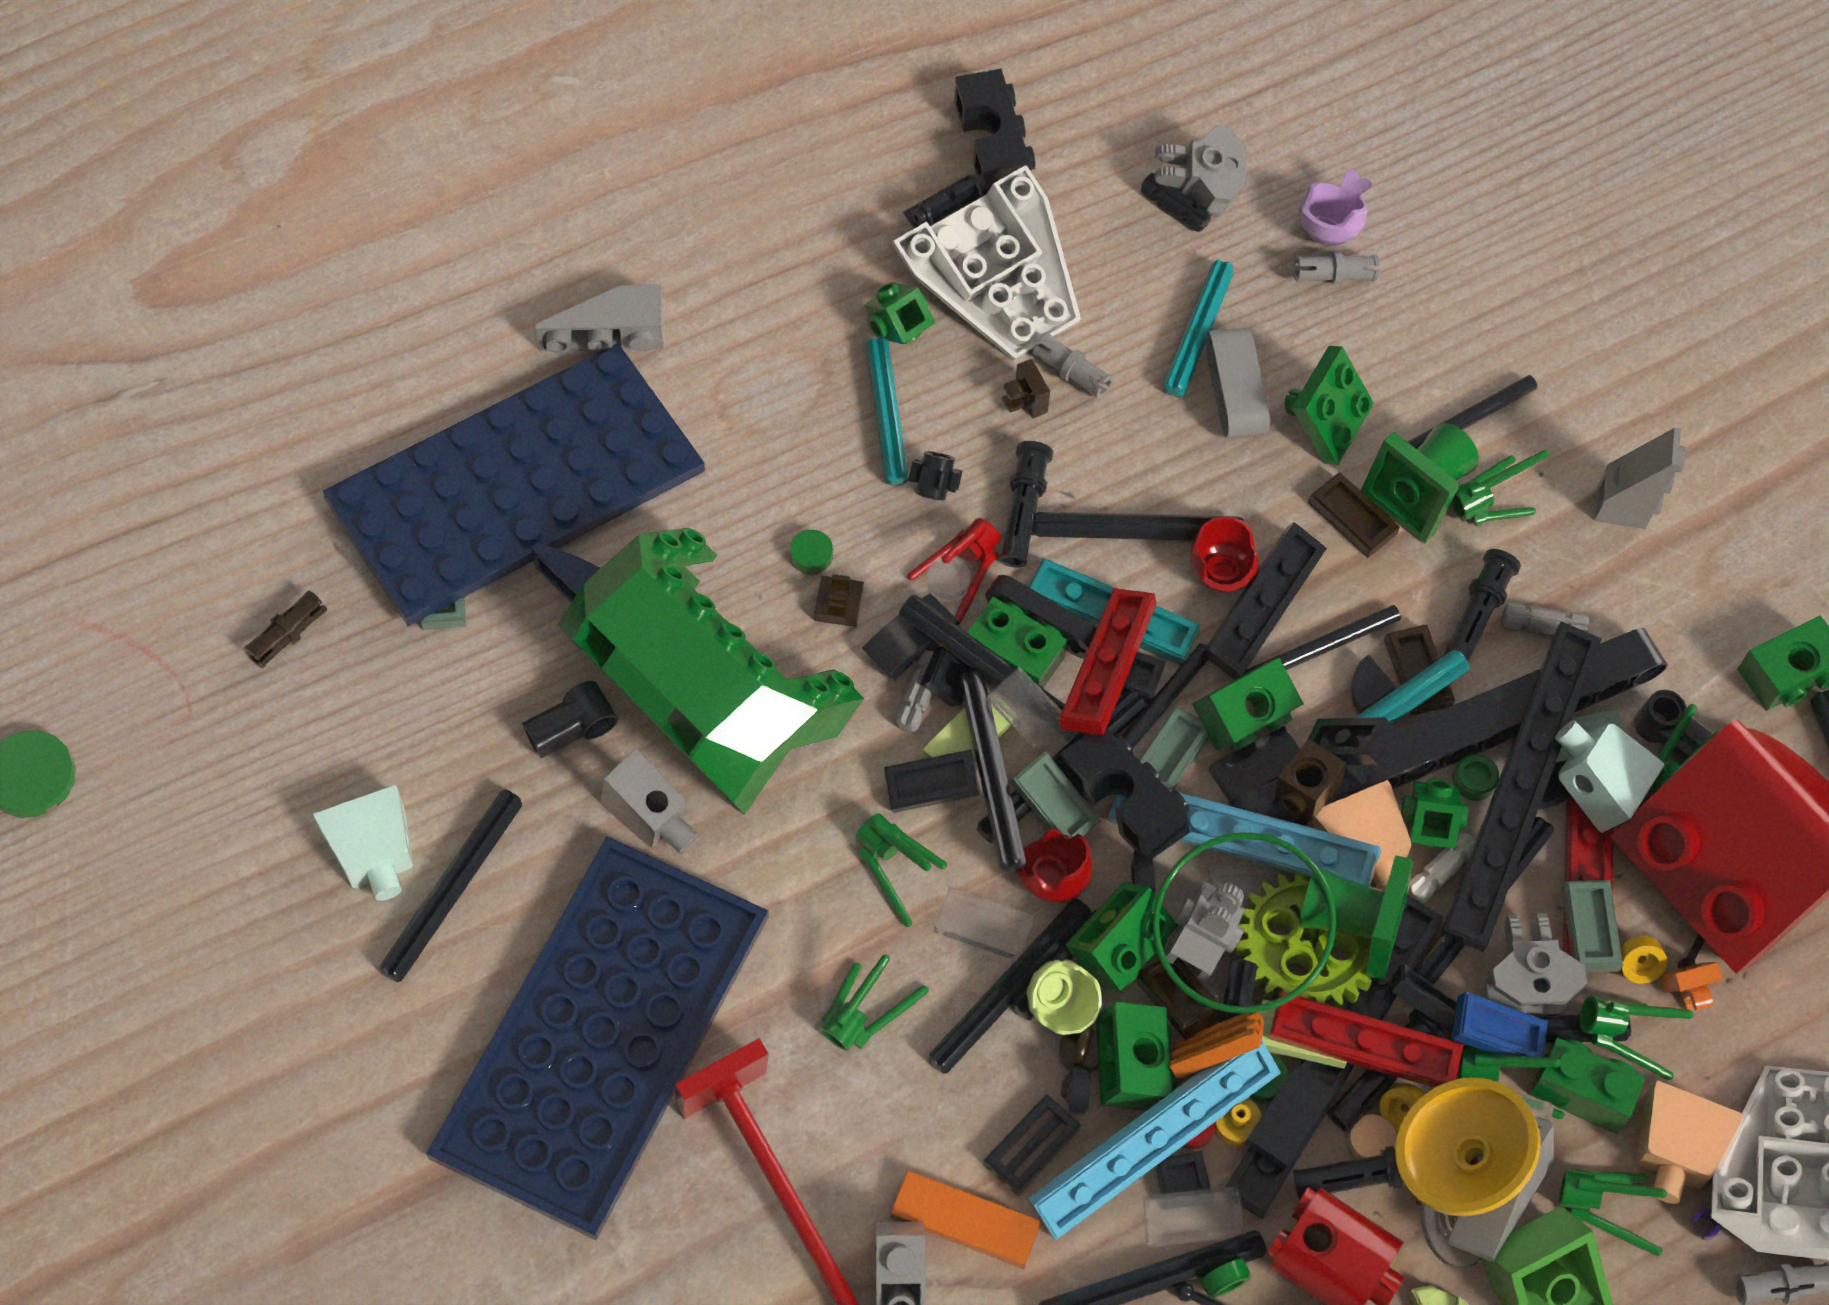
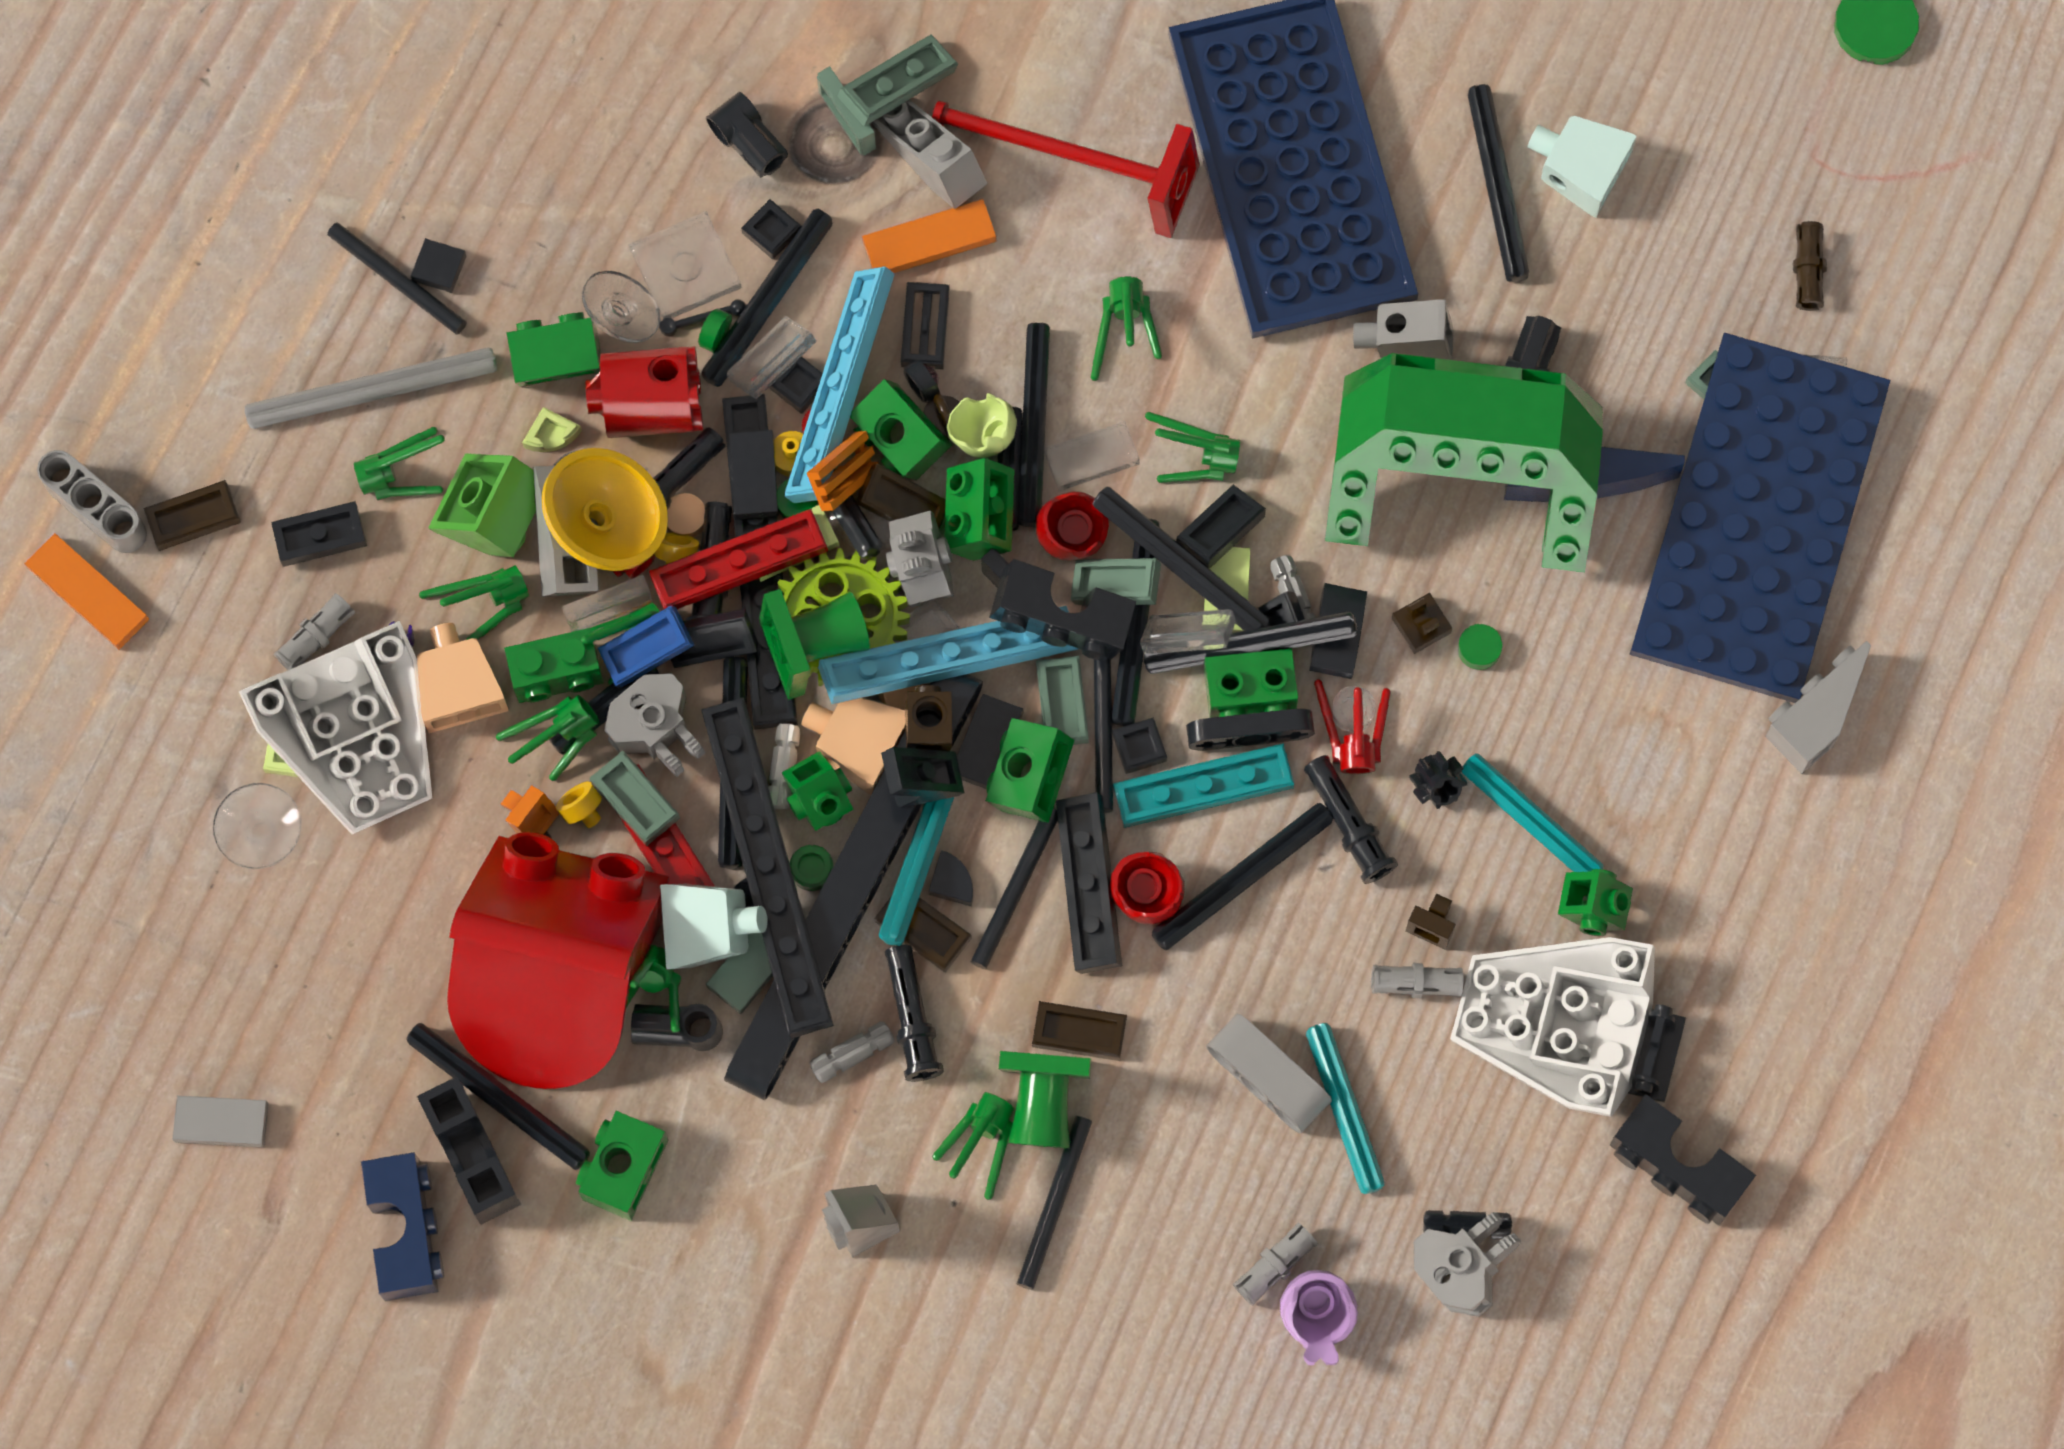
camera: 145 degrees right, 10 degrees up
red tile [1059,588,1157,735] -> none
green piece [1152,832,1336,1013] -> none
green plate [1284,346,1374,465] -> none

